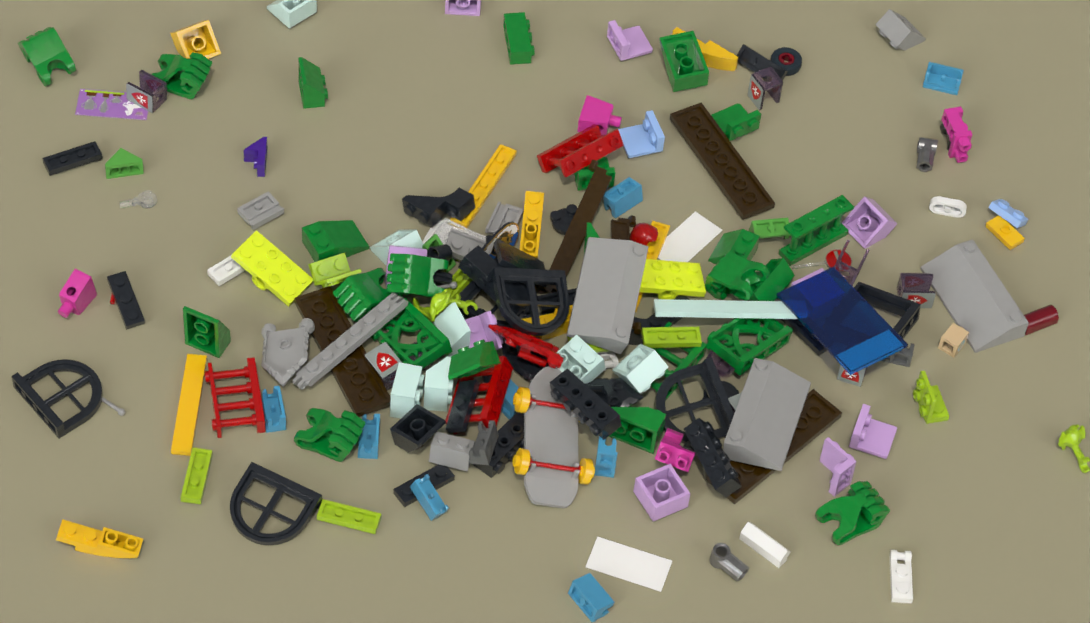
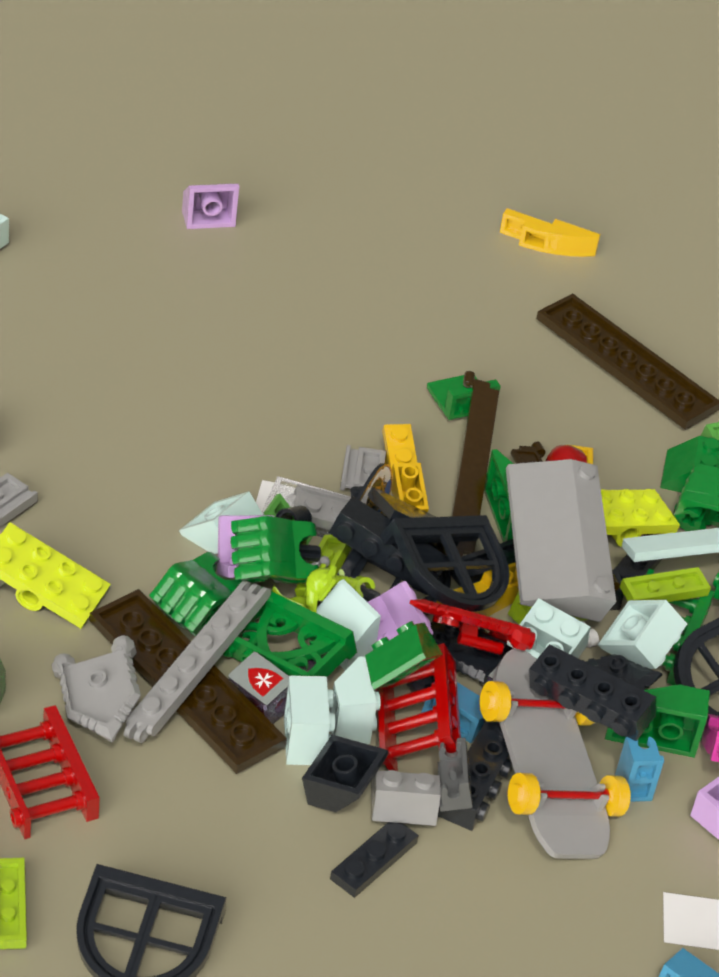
camera: 15 degrees left, 10 degrees down
dark azure hinge [261,386,286,433] -> none
green piece [294,408,365,462] -> none
green slope [298,57,328,109] -> none
green slope [302,220,370,262] -> none
lime bracket [308,253,362,288] -> none
lime plate [317,499,381,534] -> none
dark azure hinge [358,414,380,459] -> none
black arch [402,187,475,227] -> none
dark azure hinge [410,474,449,521] -> none
black plate [445,379,480,433] -> none
yellow tile [450,144,517,229] -> none
green brick [503,12,535,65] -> none
red fence [537,124,624,177] -> none
black piece [550,204,577,235] -> none
dark pink torso [577,95,622,135] -> none
dark azure hinge [603,177,643,218] -> none
lavender bracket [607,20,653,61] -> none
light blue bracket [618,110,665,158] -> none
white sticker [658,211,722,262] -> none
green slope [659,31,709,92] -> none
green bracket [711,103,762,141] -> none
black plate [736,44,788,81] -> none
clear purple piece [747,67,784,110] -> none
black bush [770,47,802,76] -> none

